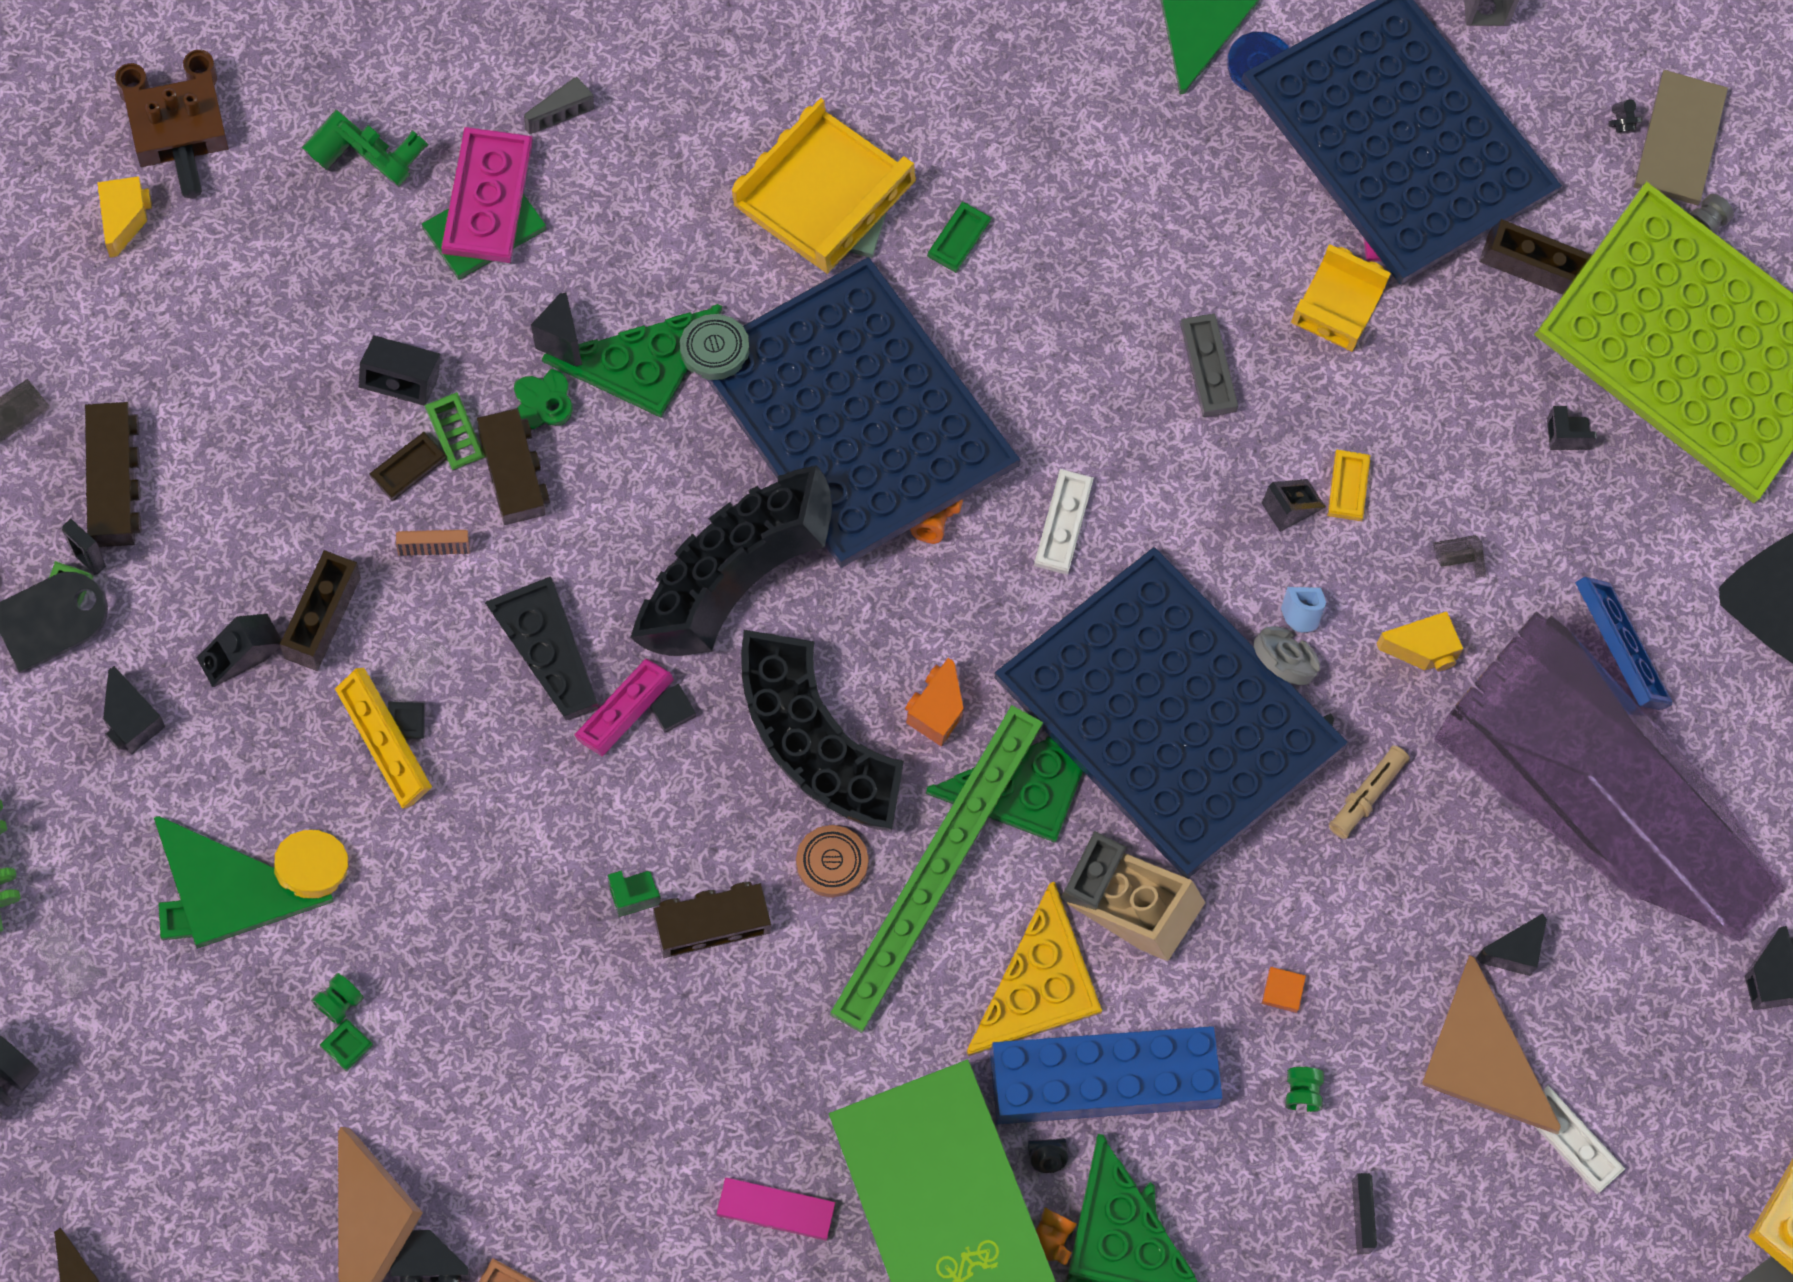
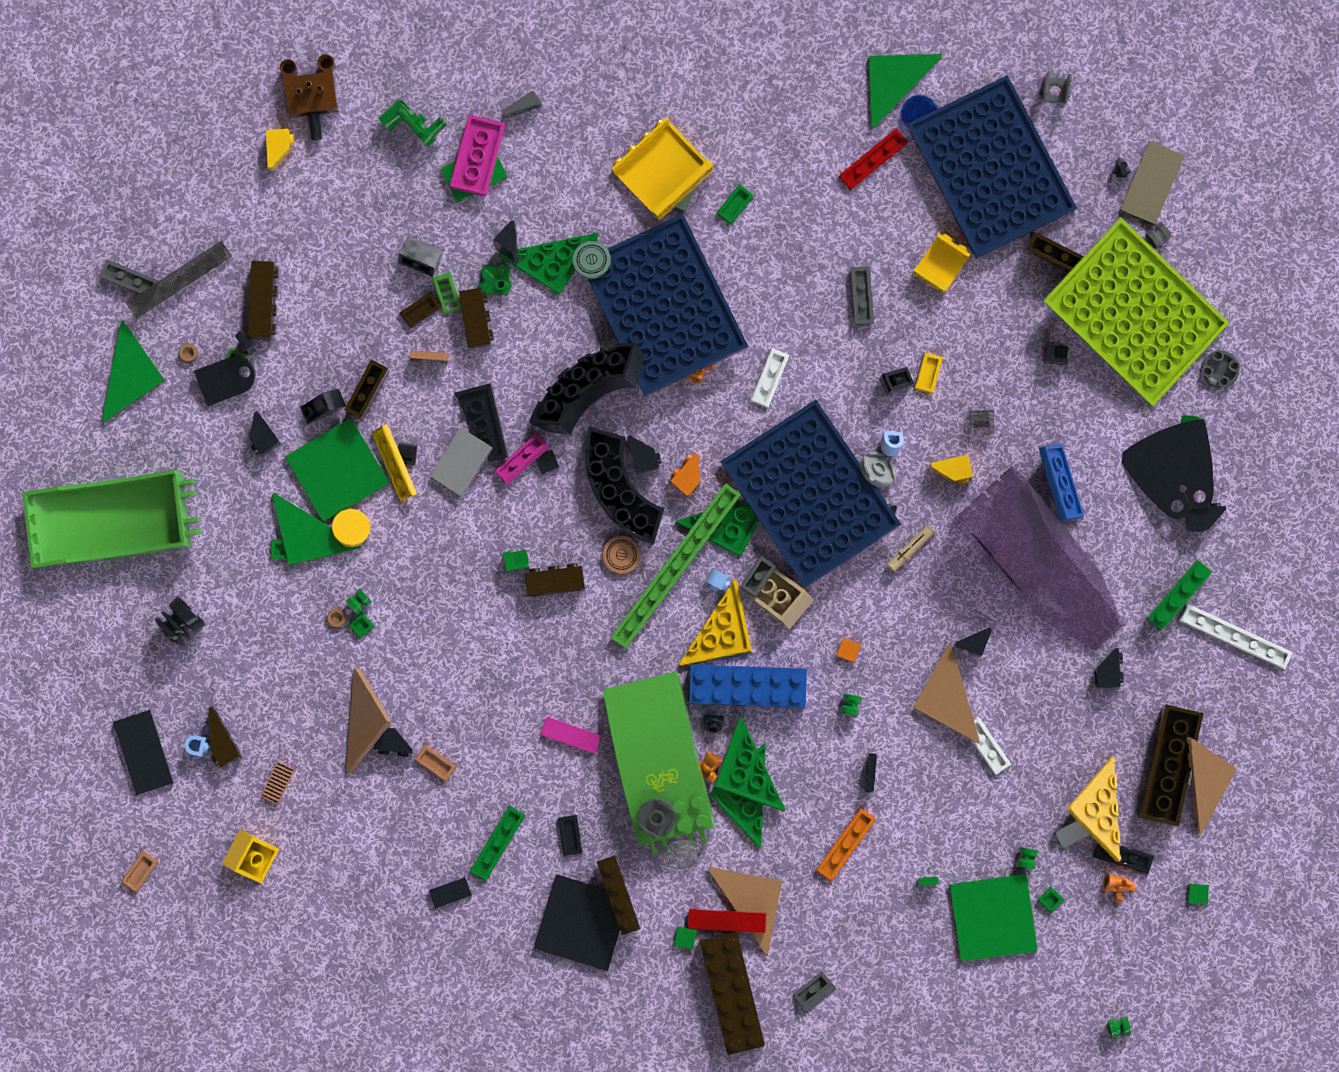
camera: 15 degrees right, 15 degrees up
none -> green tile [285,418,390,522]
none -> medium nougat tile [327,609,346,628]
none -> light grey tile [430,427,493,497]
none -> black slope [627,435,662,475]
none -> light blue plate [705,568,730,592]
none -> red tile [838,128,909,191]

